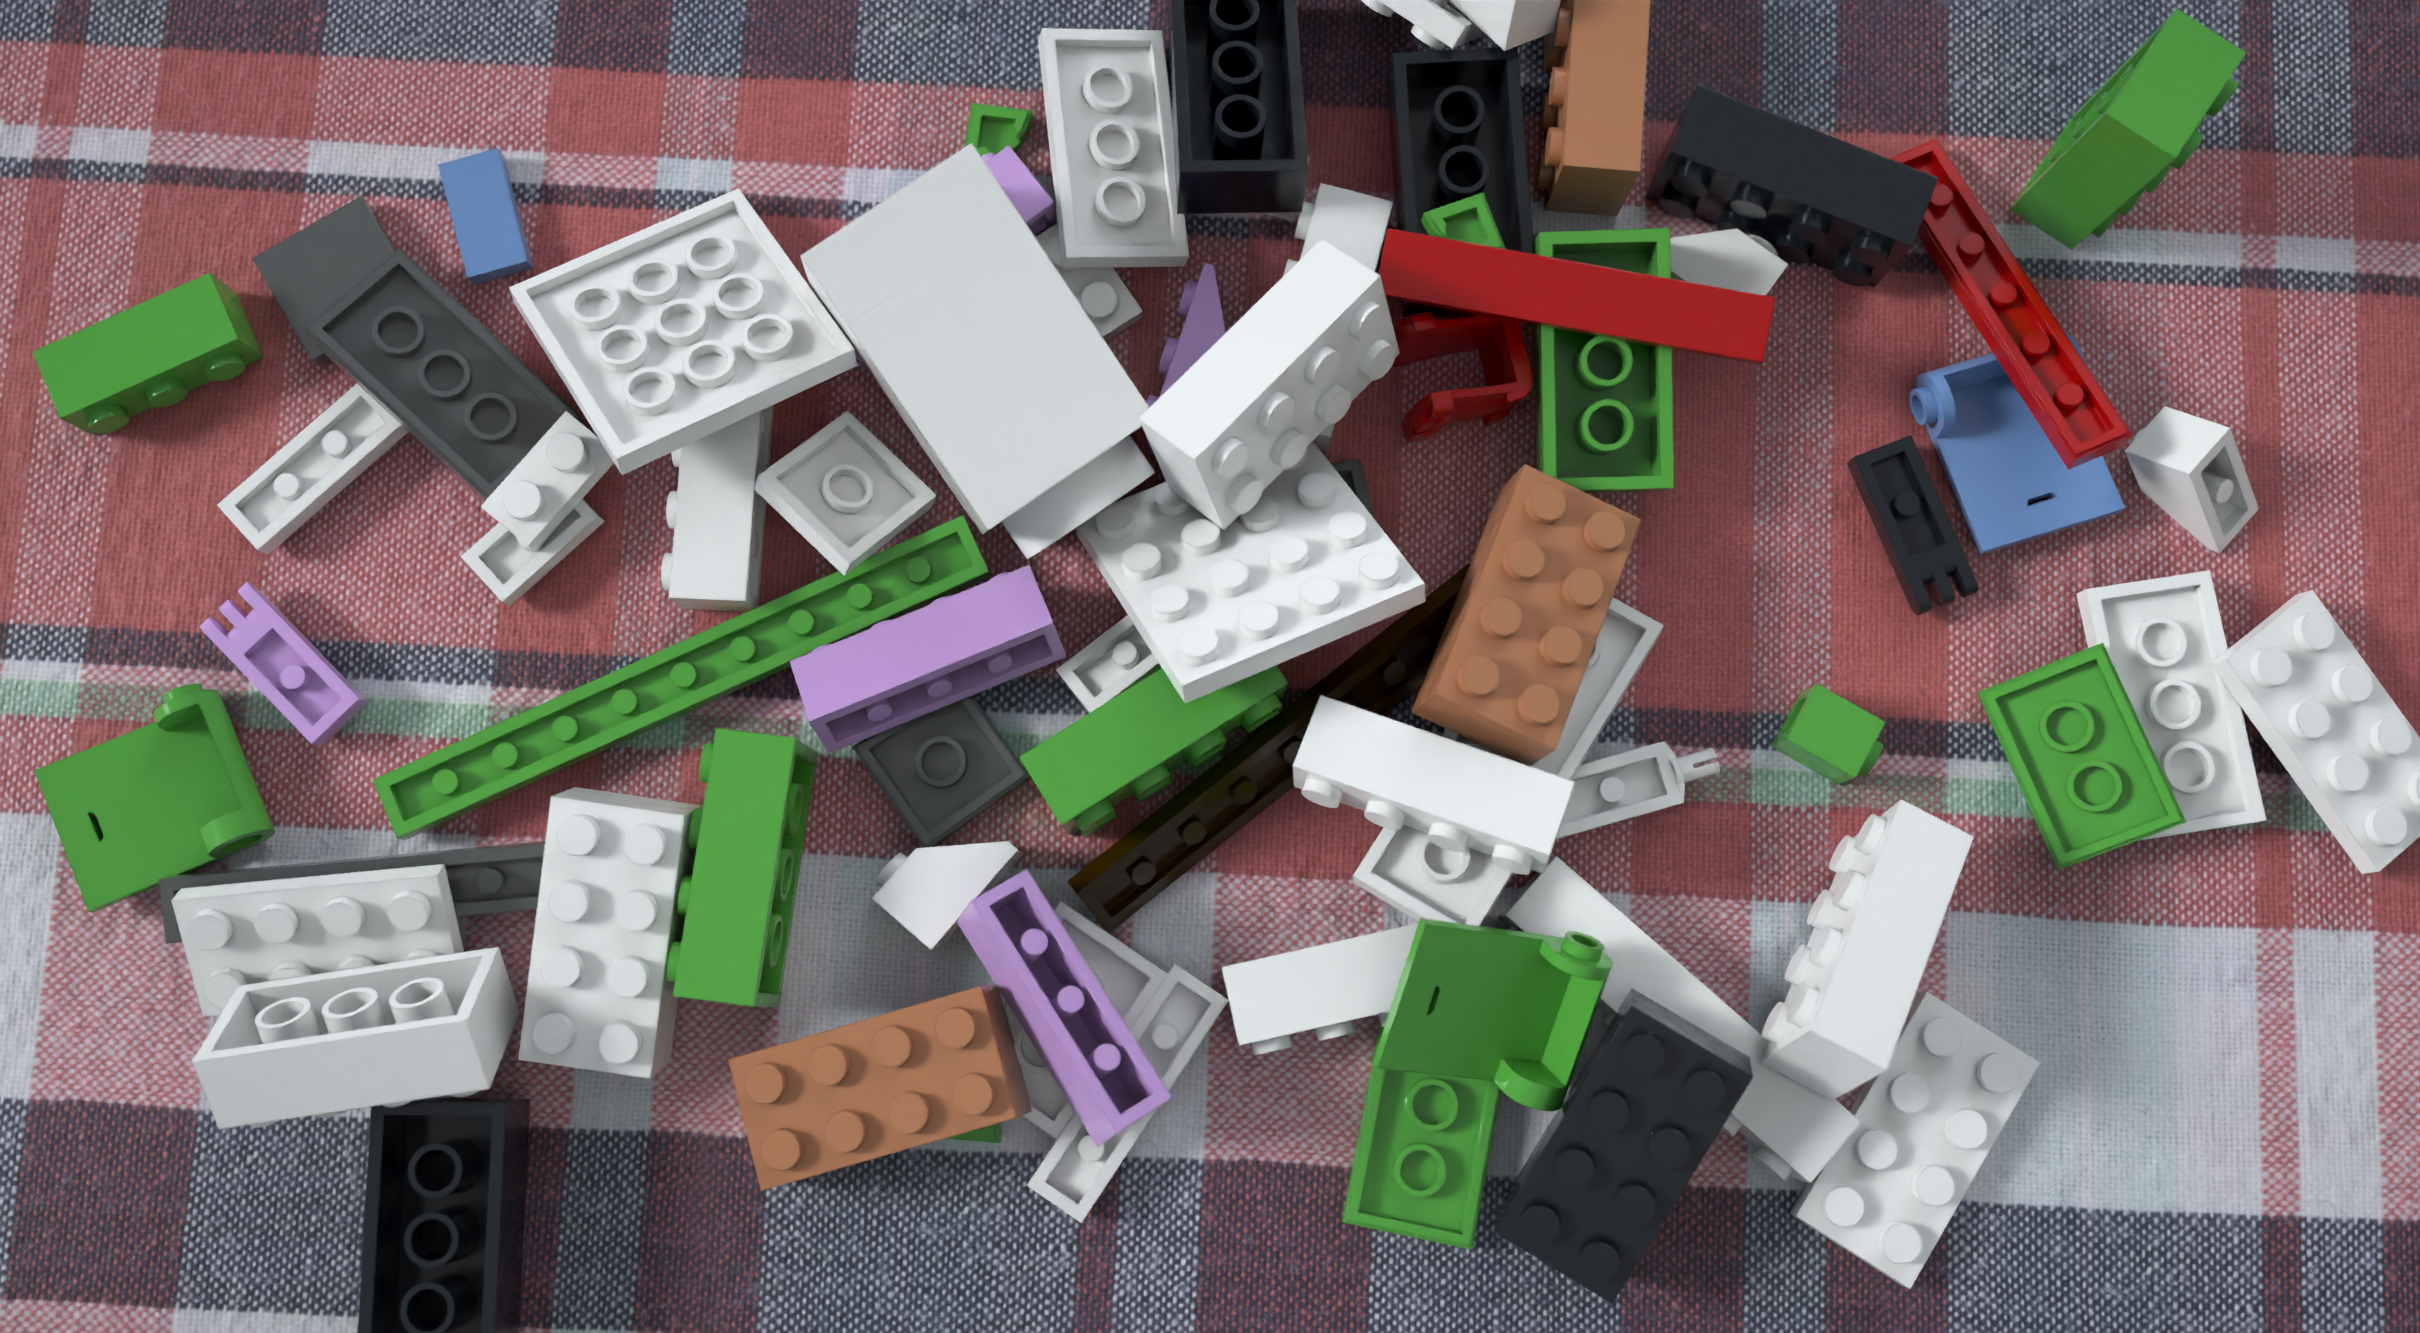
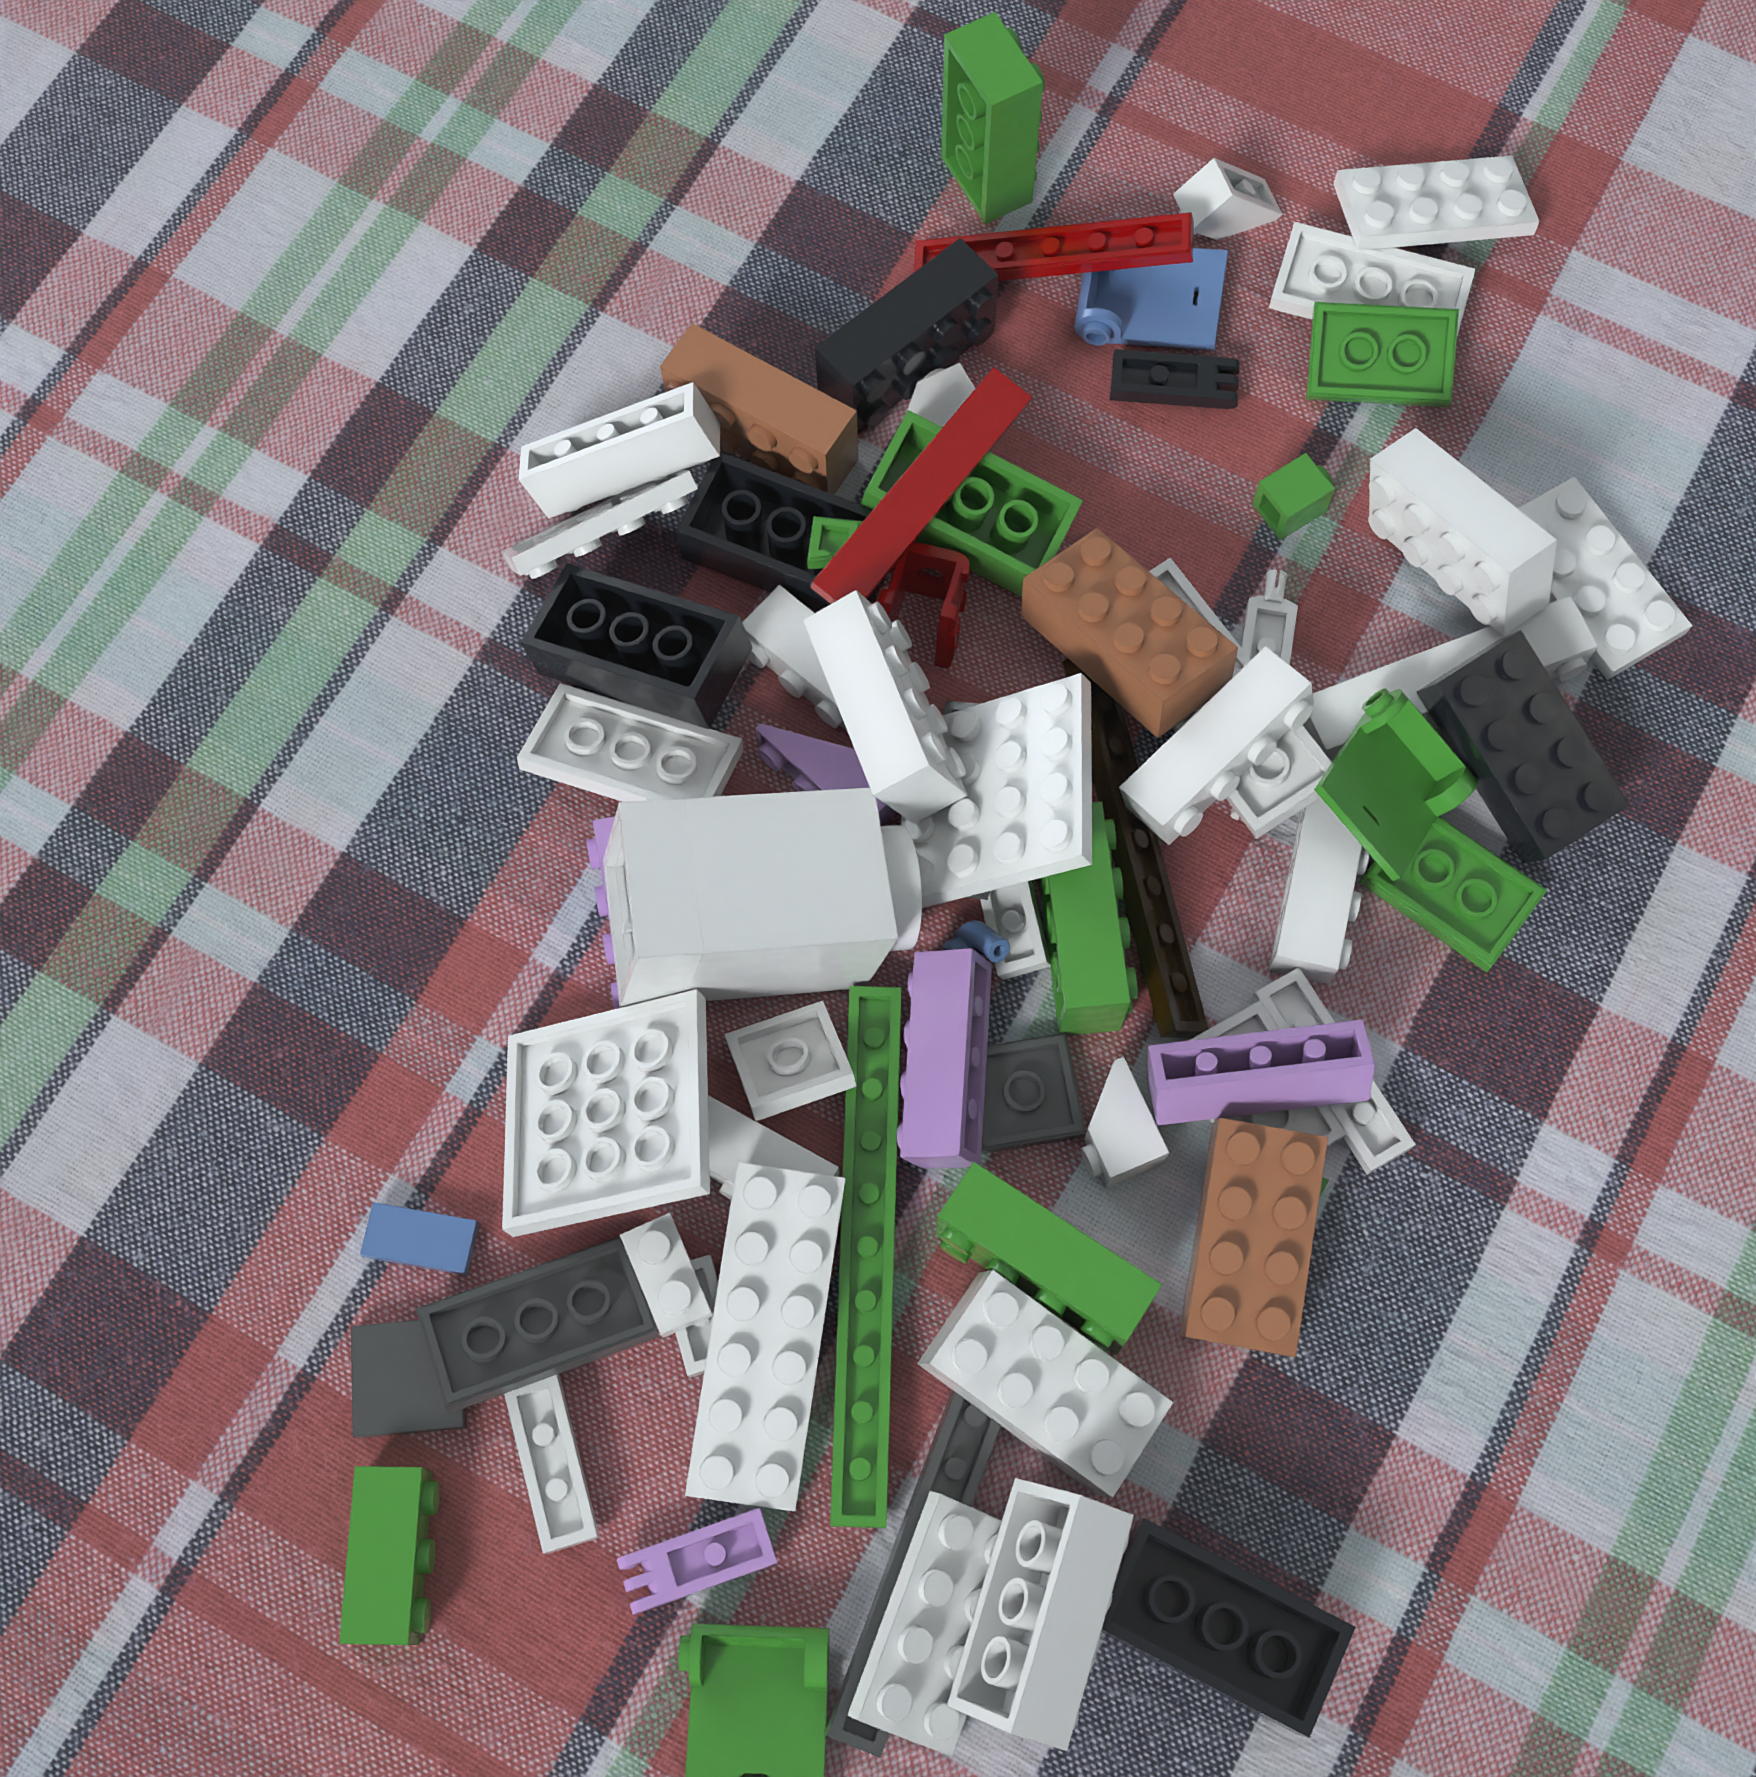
camera: 60 degrees left, 10 degrees down
bright green tile [965,103,1034,156] -> none
none -> white plate [685,1162,845,1512]
none -> medium blue arm [943,920,1010,962]

